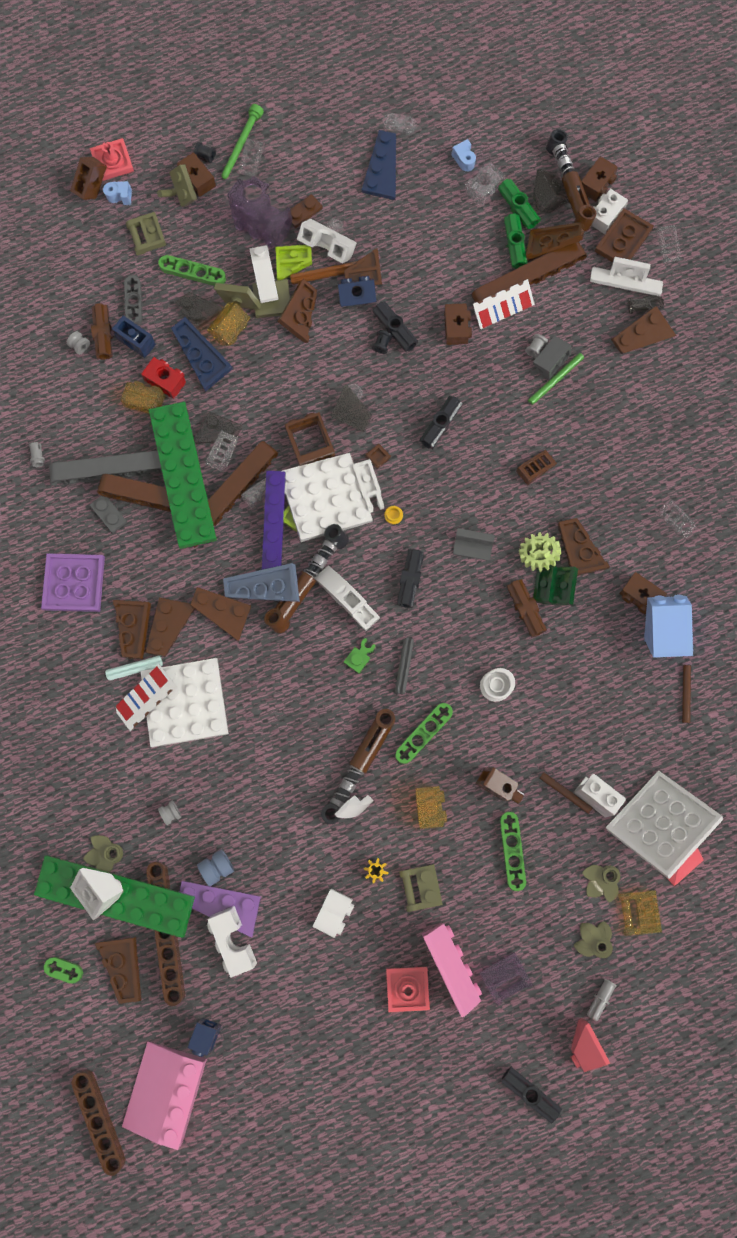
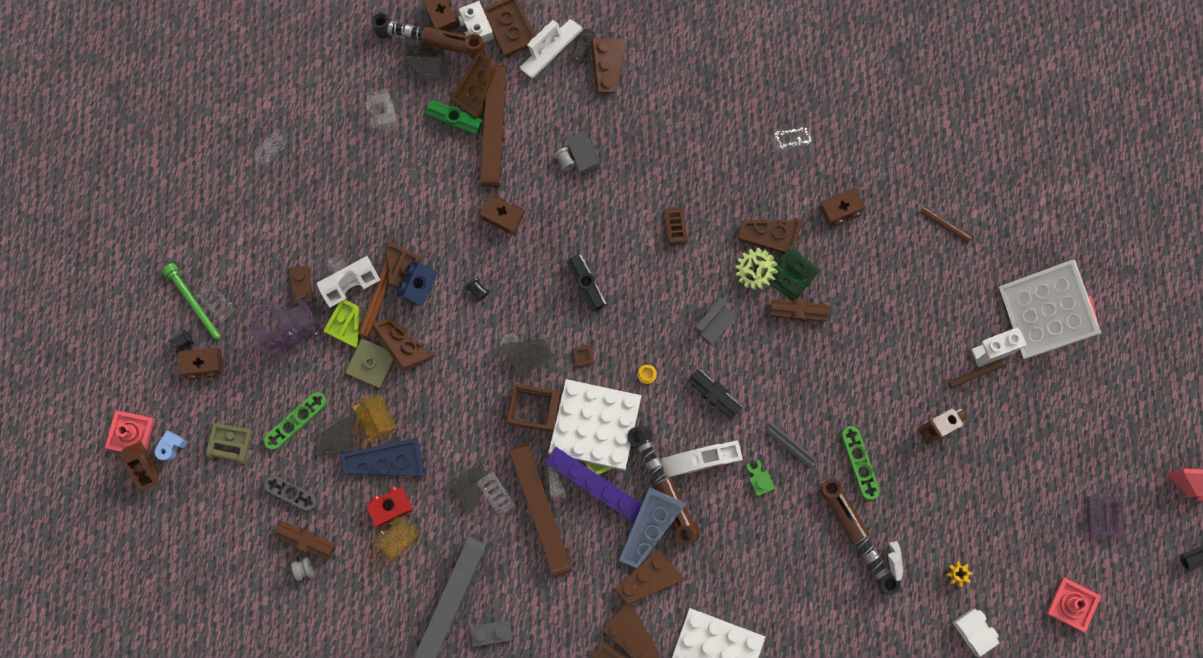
camera: 60 degrees left, 0 degrees up
reddish brown beam [97,474,171,512] -> none
dark blue brick [112,316,156,358] -> none
green plate [149,402,217,549] -> none
olive plate [157,165,197,207] -> none
olive plate [214,283,261,310] -> none
white slope [250,245,279,303] -> none
white hinge [352,459,384,513] -> none
dark blue wing [362,130,396,200] -> none
black piece [373,301,418,352] -> none
olive plate [399,864,443,912] -> none
clear yellow brick [415,786,447,830] -> none
bright pink slope [422,923,482,1017] -> none
light blue leg [452,139,476,172] -> none
white sticker [473,279,535,329] -> none
white piece [480,668,515,702] -> none
green piece [498,178,540,230] -> none
bright green beam [500,812,526,891] -> none
bright green bar [528,353,584,405] -> none
olive plate [574,921,613,959] -> none
olive plate [582,865,620,902] -> none
light grey axle [587,979,617,1021] -> none
clear yellow plate [618,890,662,936] -> none
light blue slope [644,595,693,657] -> none

